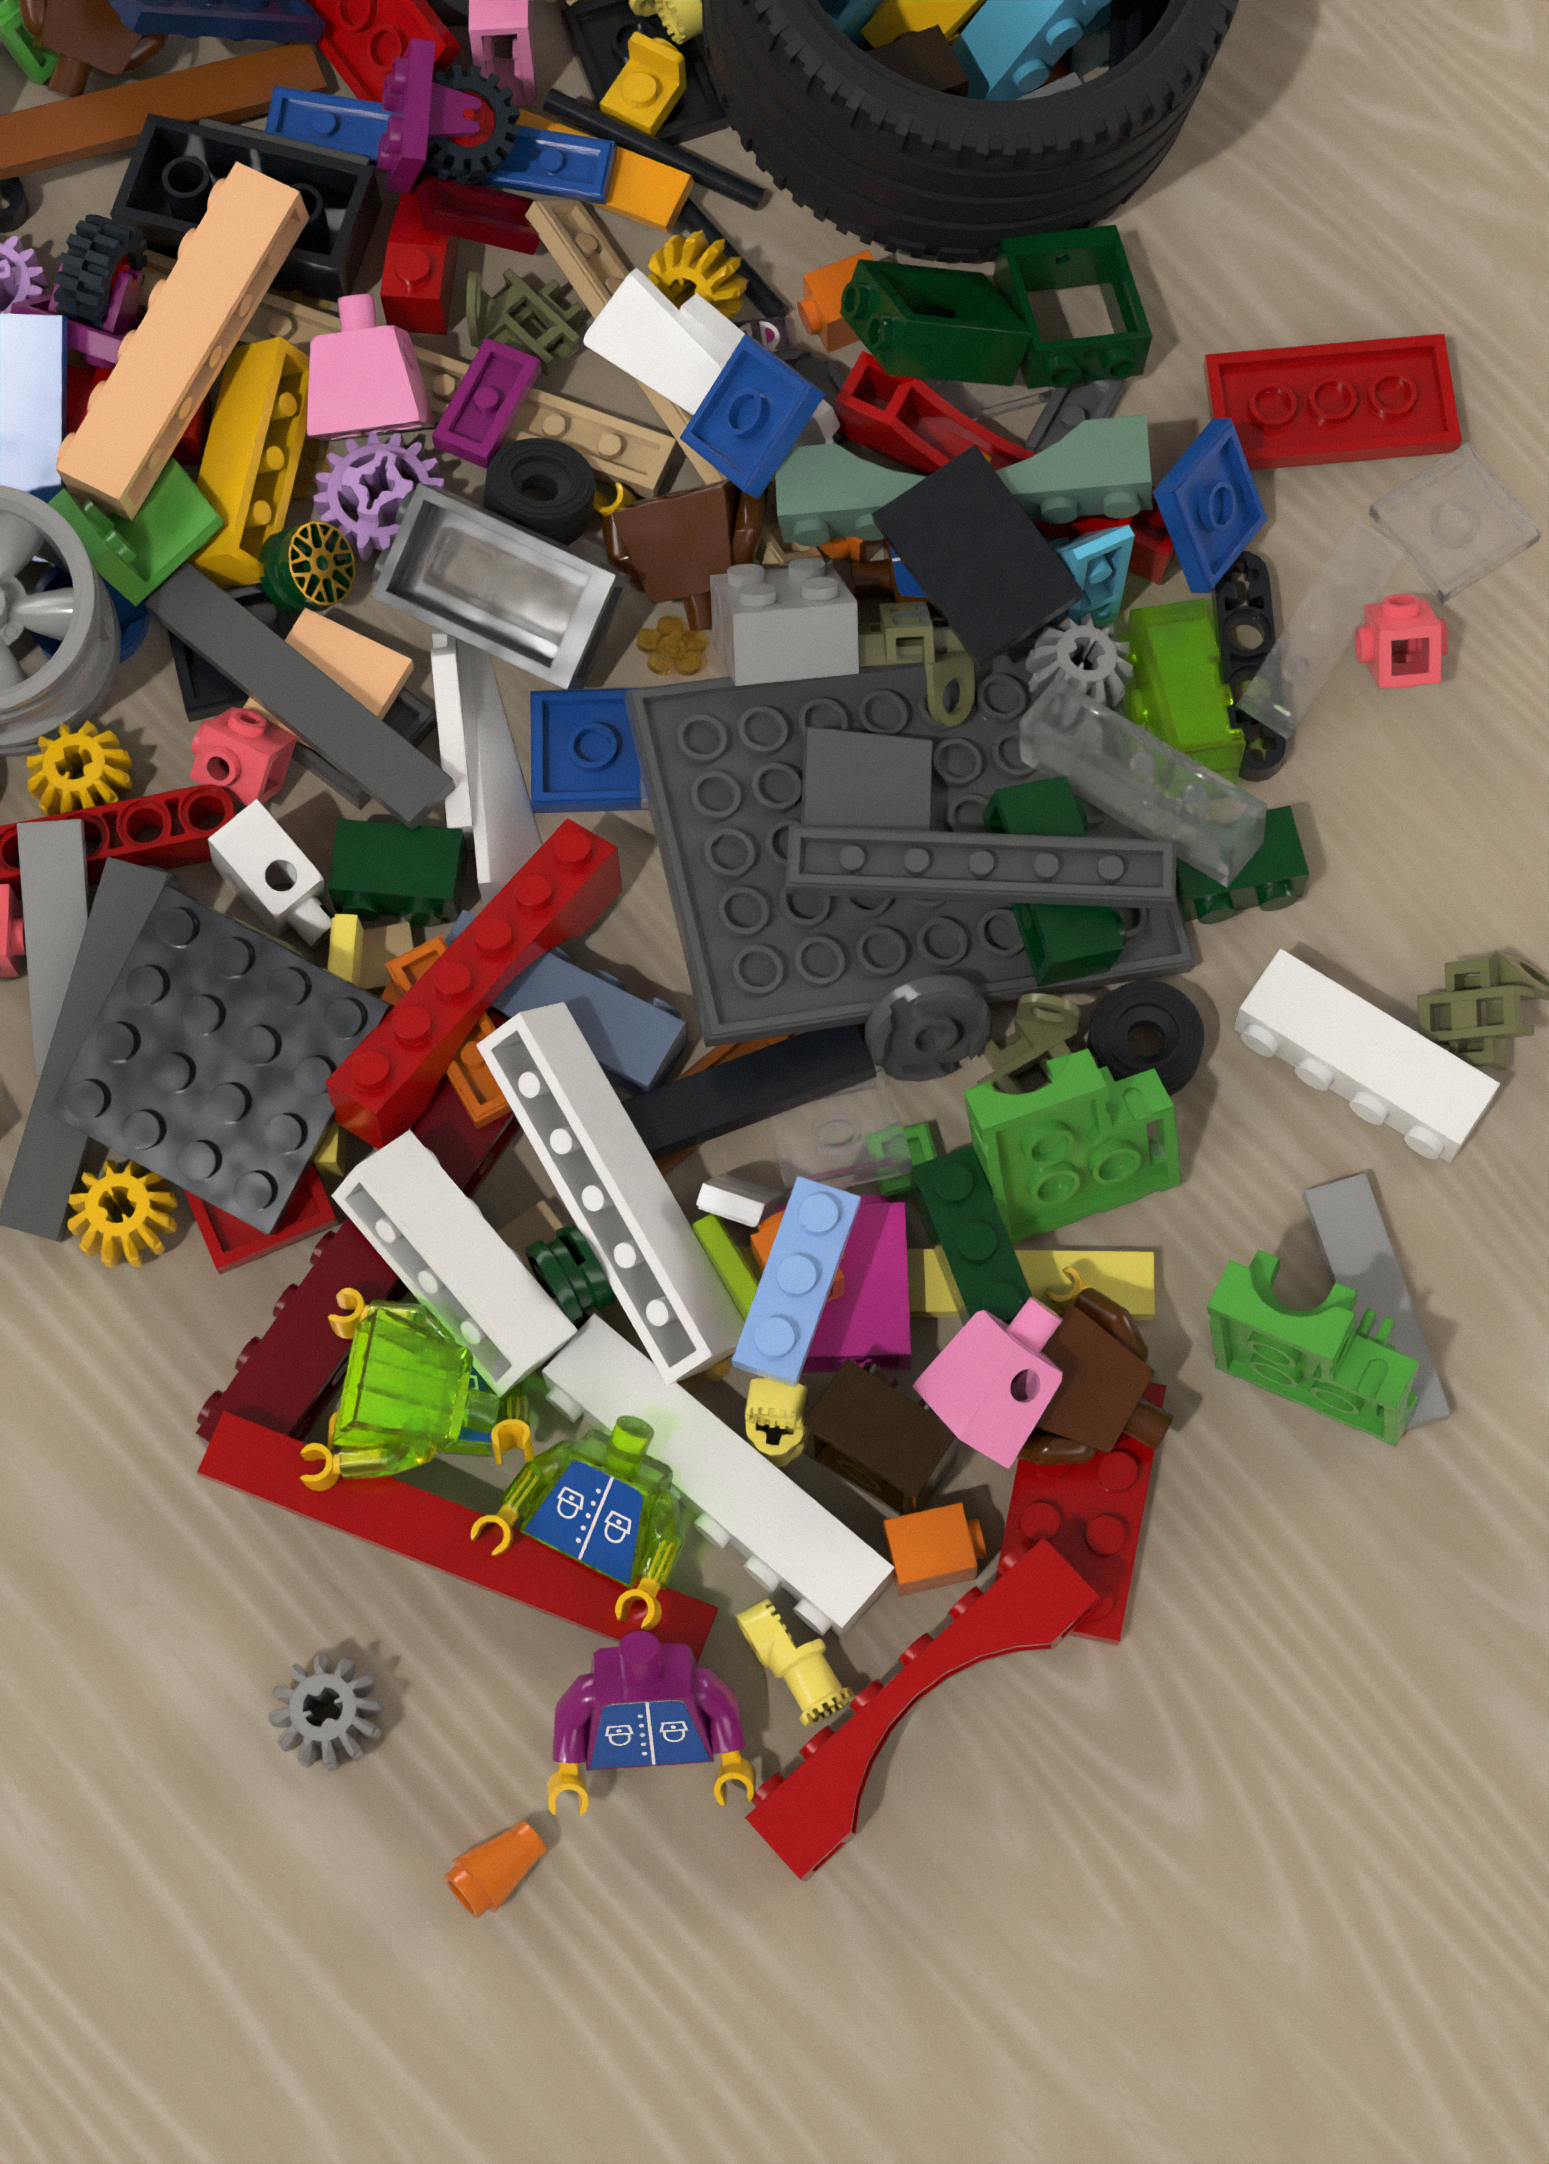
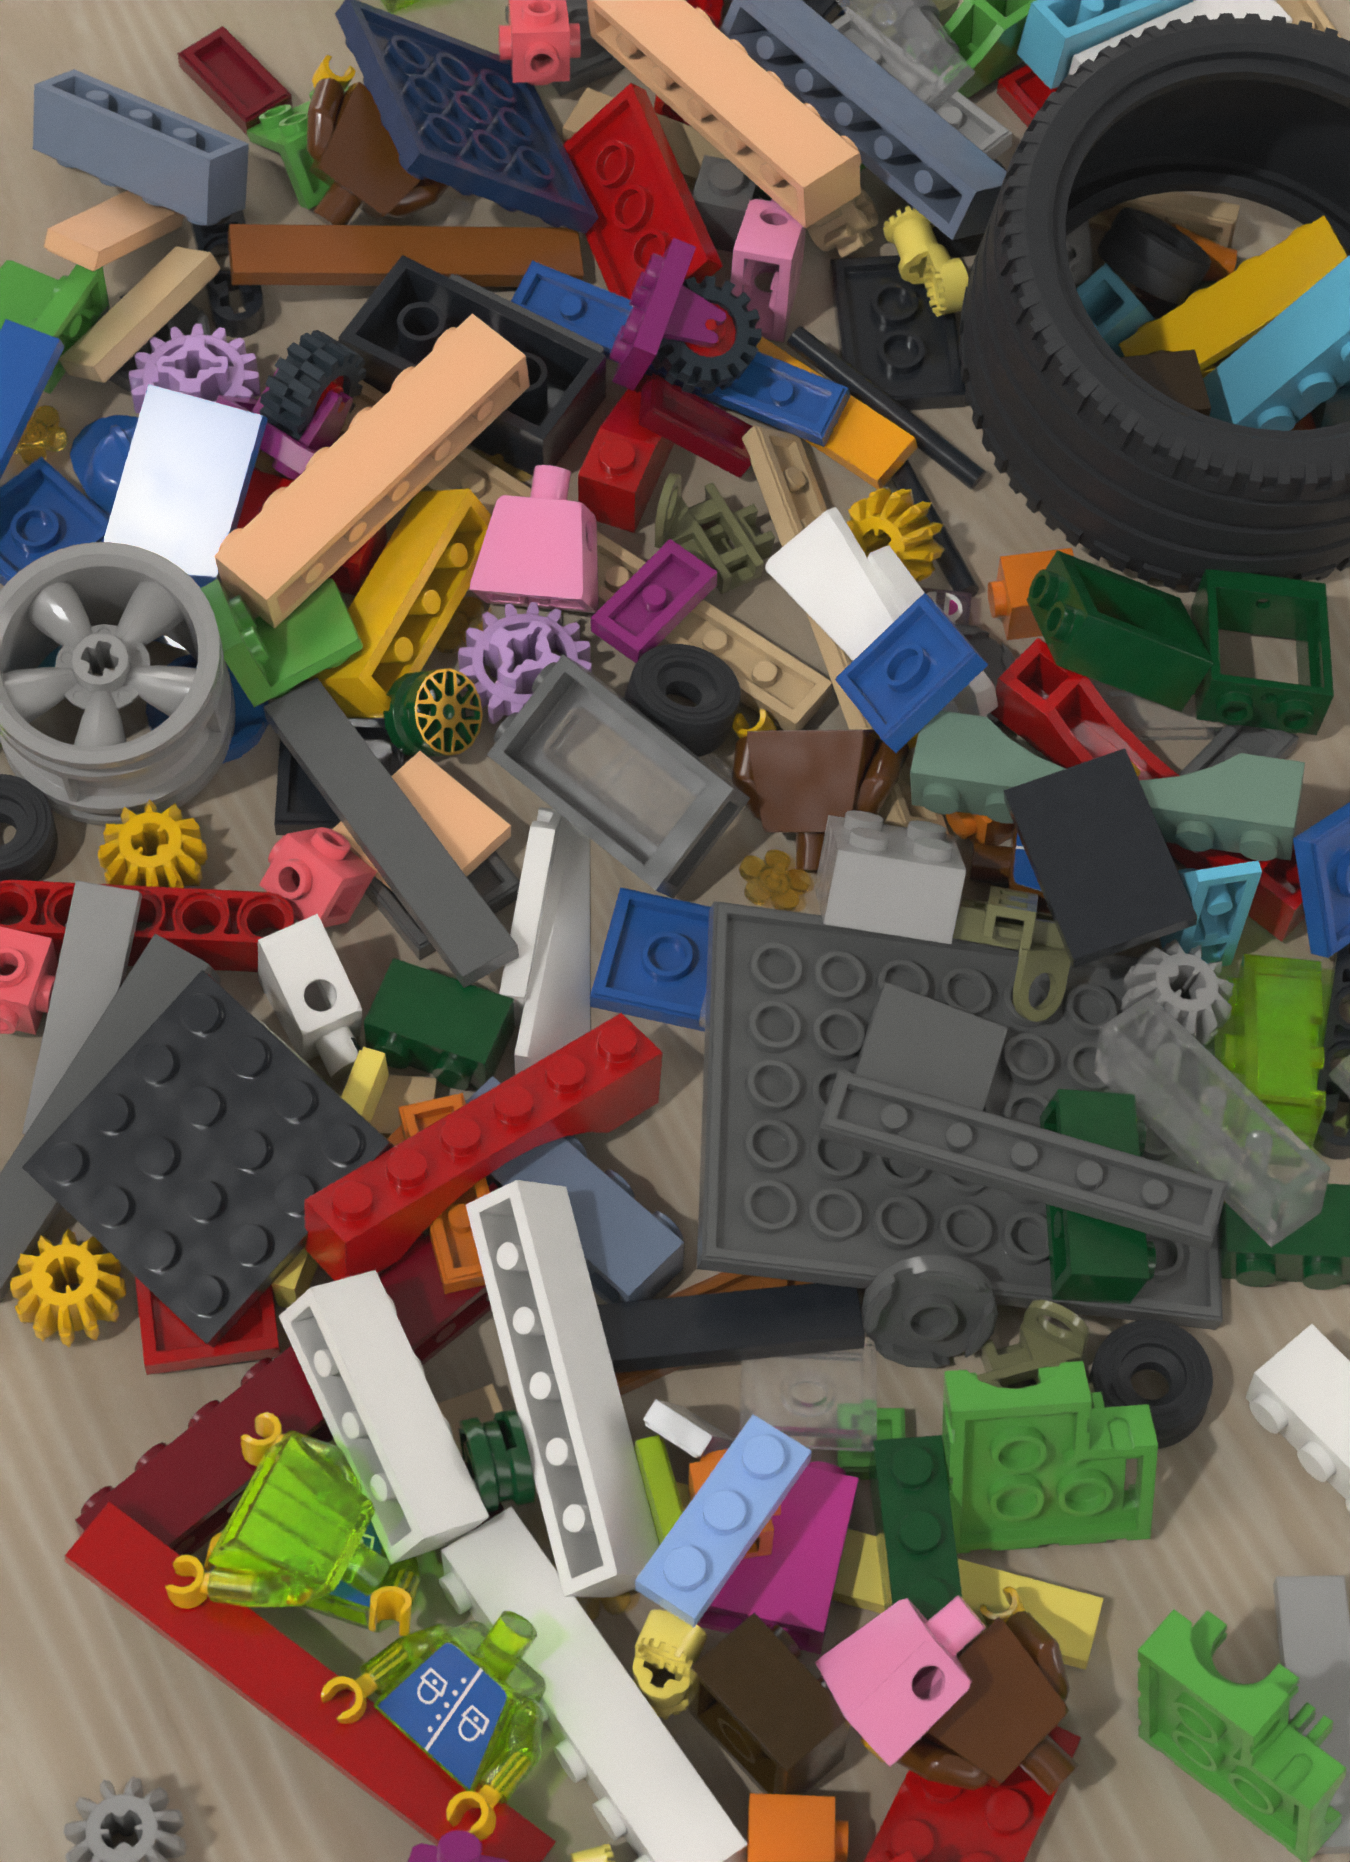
camera: 10 degrees right, 10 degrees down
yellow bracket [600,31,687,136] -> none

